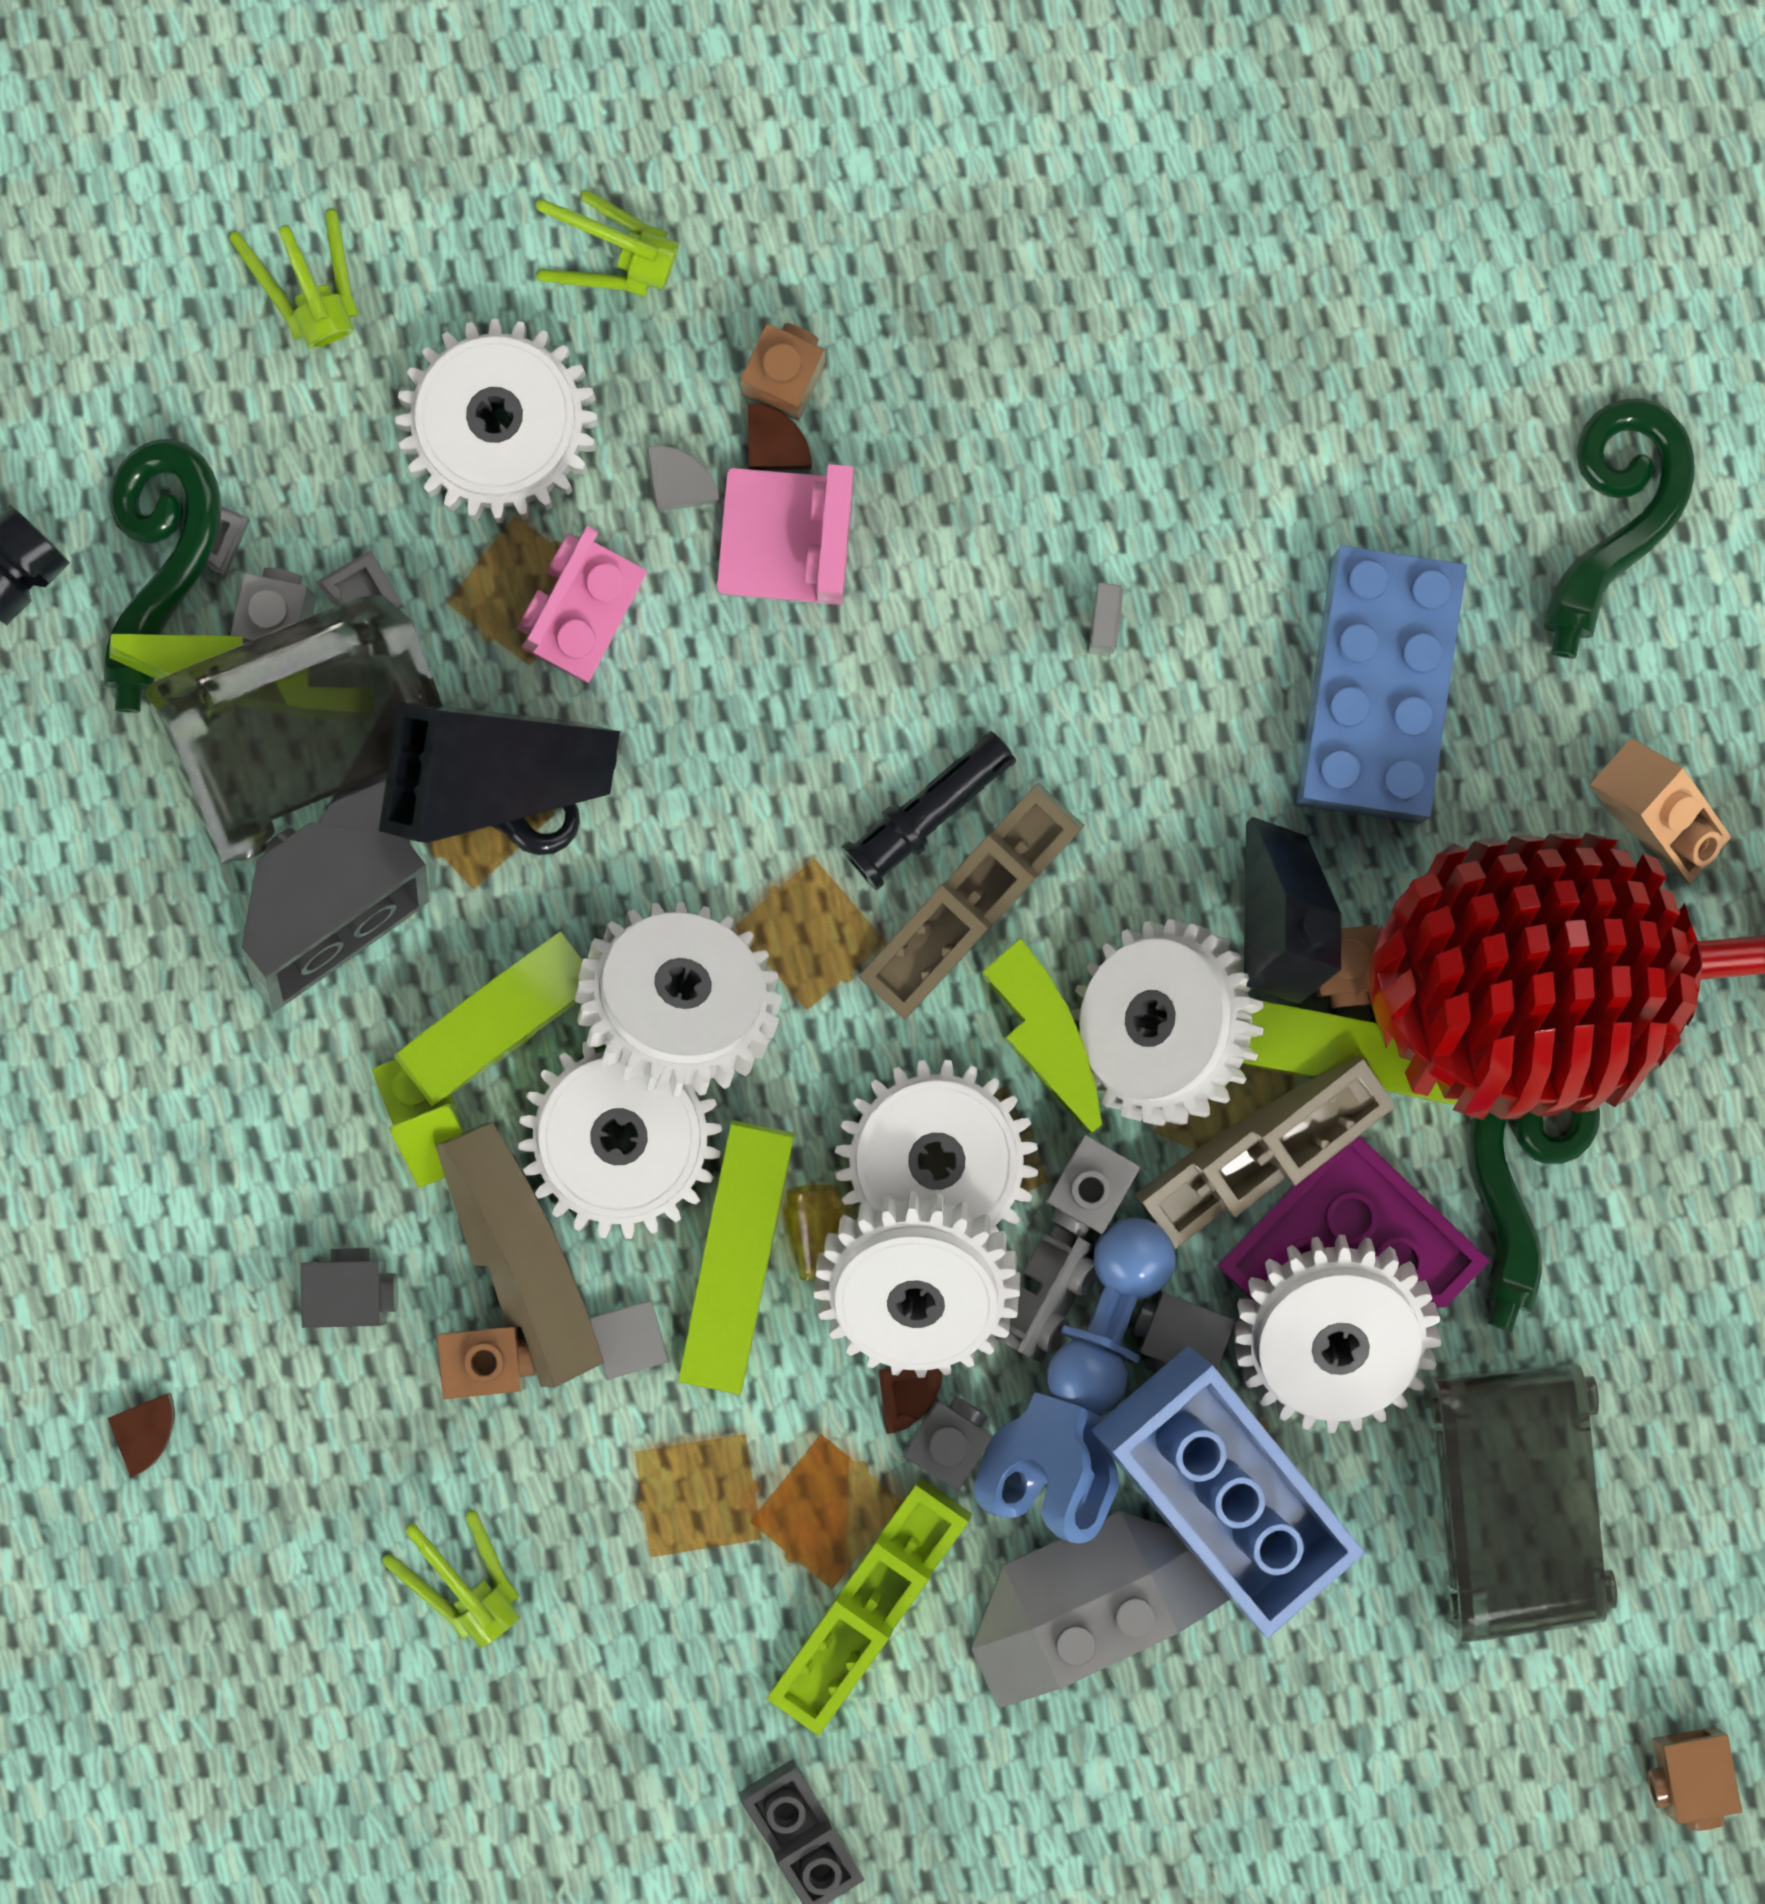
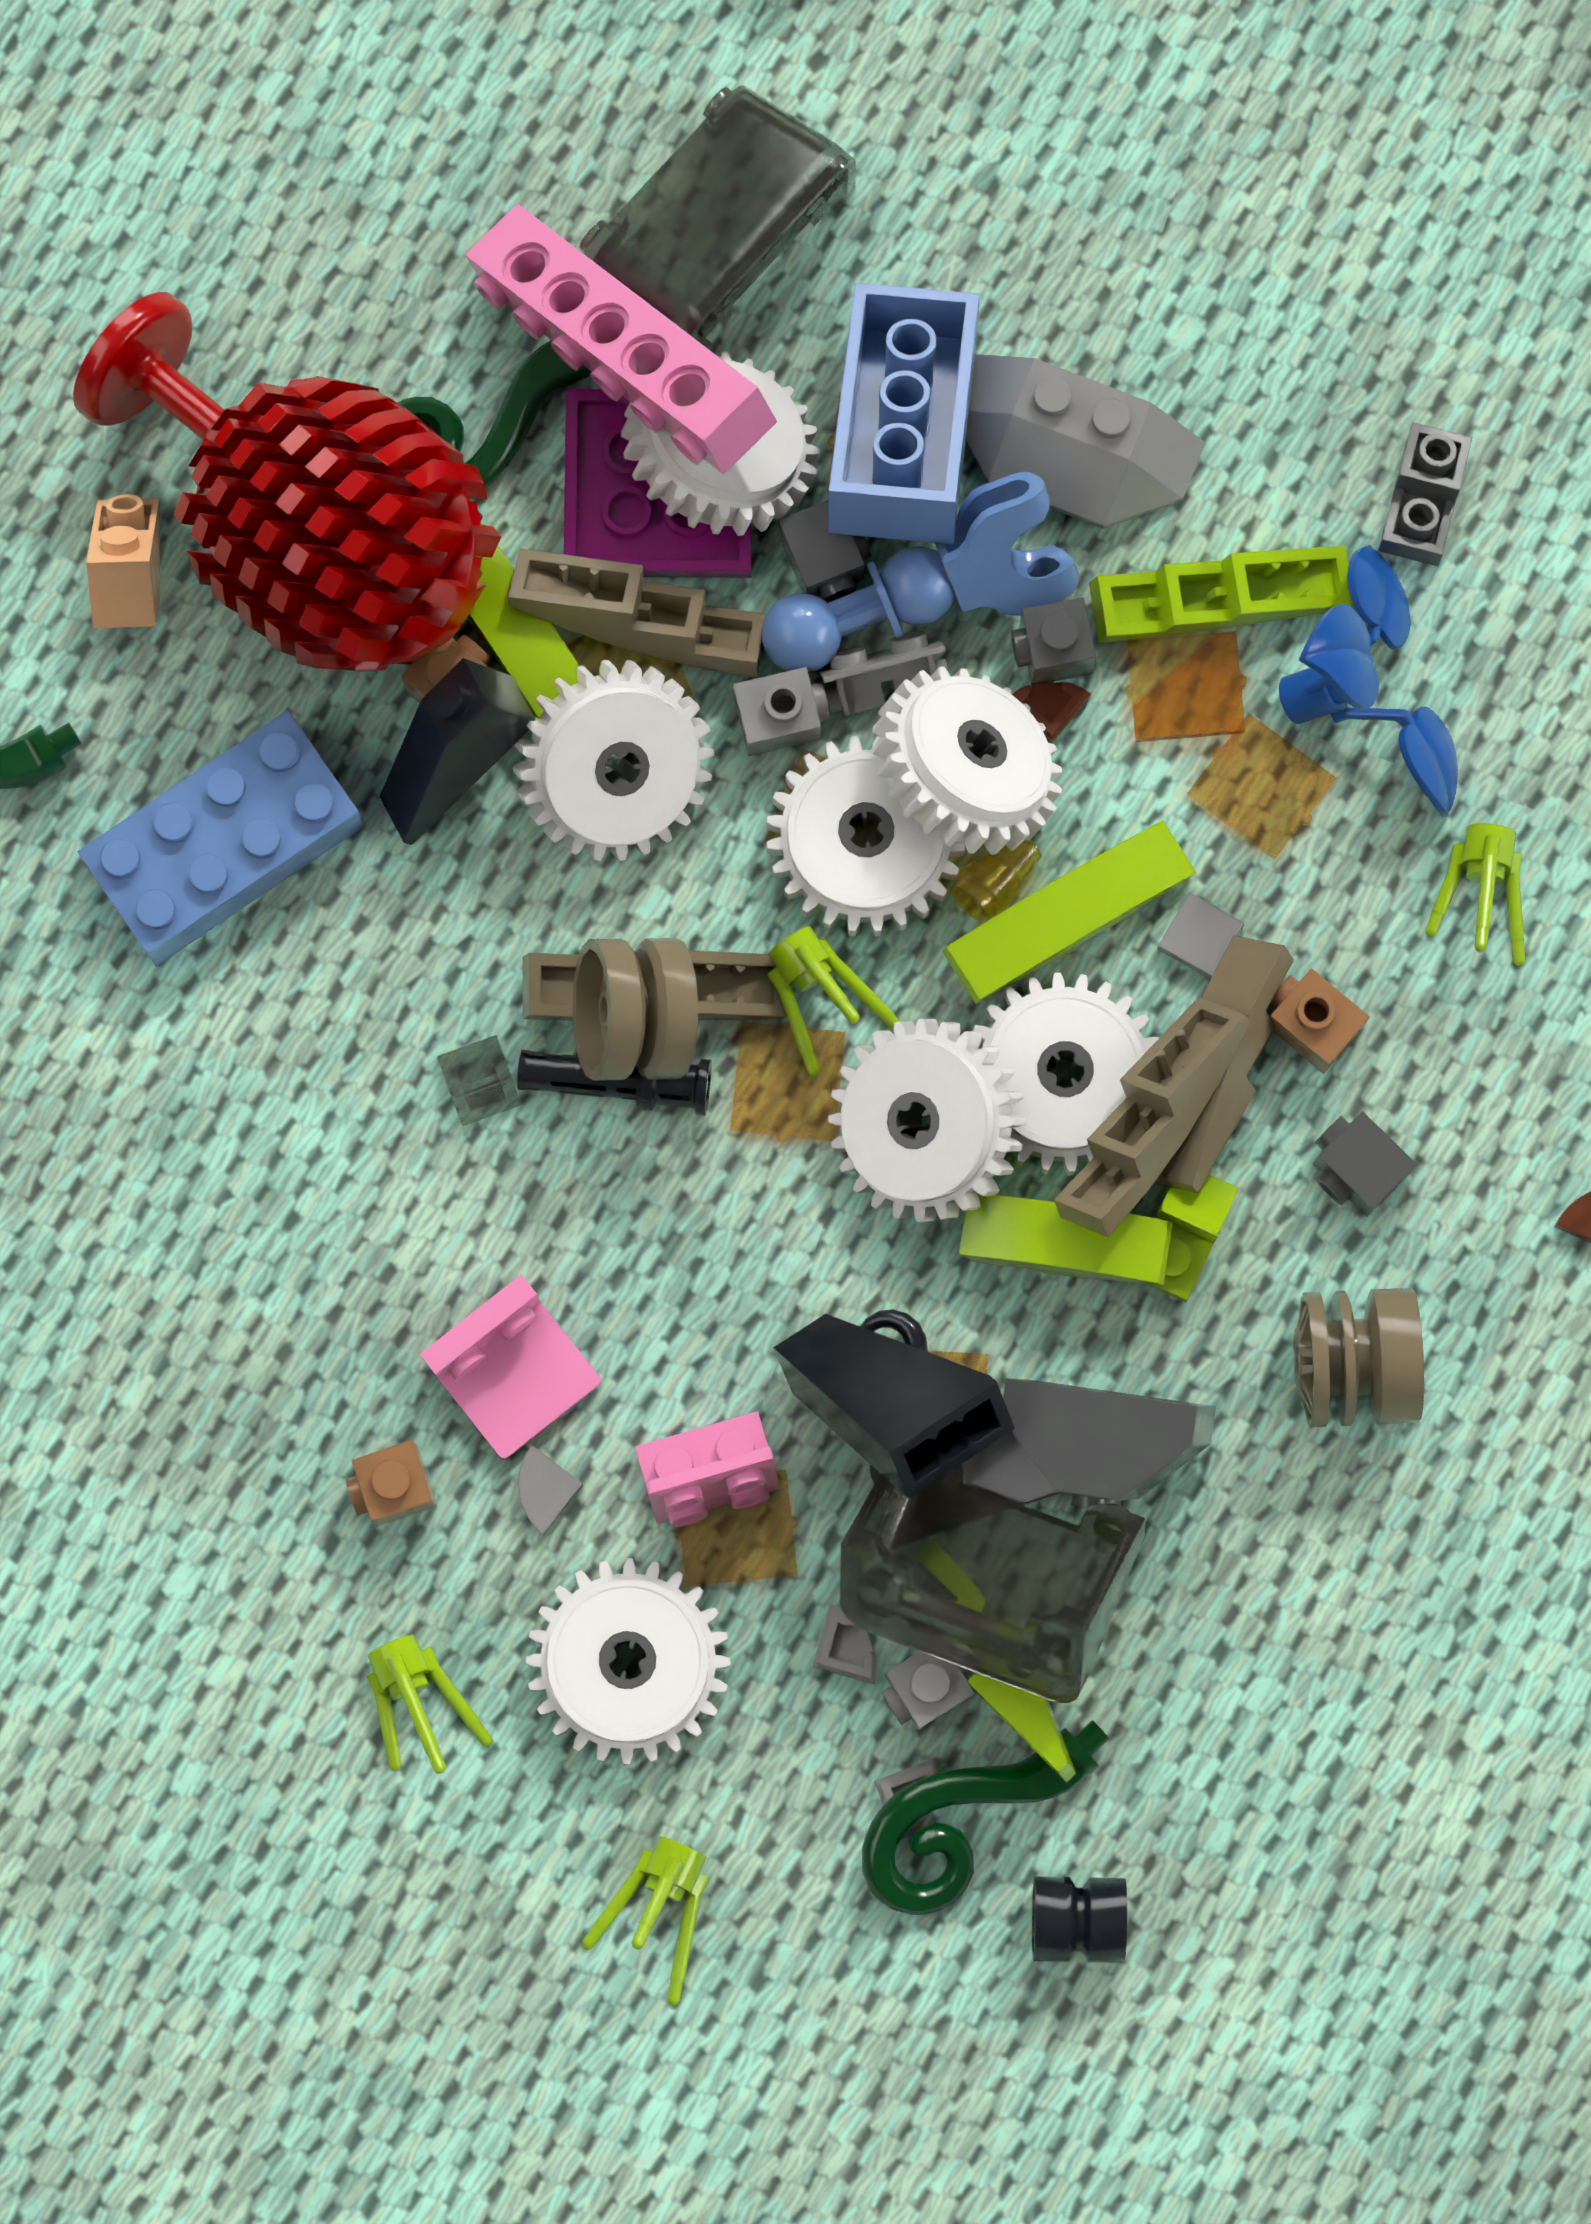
camera: 130 degrees left, 5 degrees down
copper tile [748,404,812,470] -> none
lime slope [981,938,1102,1134] -> none
light grey tile [1088,583,1124,657] -> none
none -> clear smoke slope [437,1035,521,1126]
none -> bright pink brick [465,203,777,474]
none -> dark tan wheel [573,938,698,1080]
none -> lime plant [767,926,900,1077]
none -> dark tan slope [1054,997,1250,1237]
none -> blue plant [1279,545,1458,818]
none -> dark tan wheel [1293,1288,1424,1428]

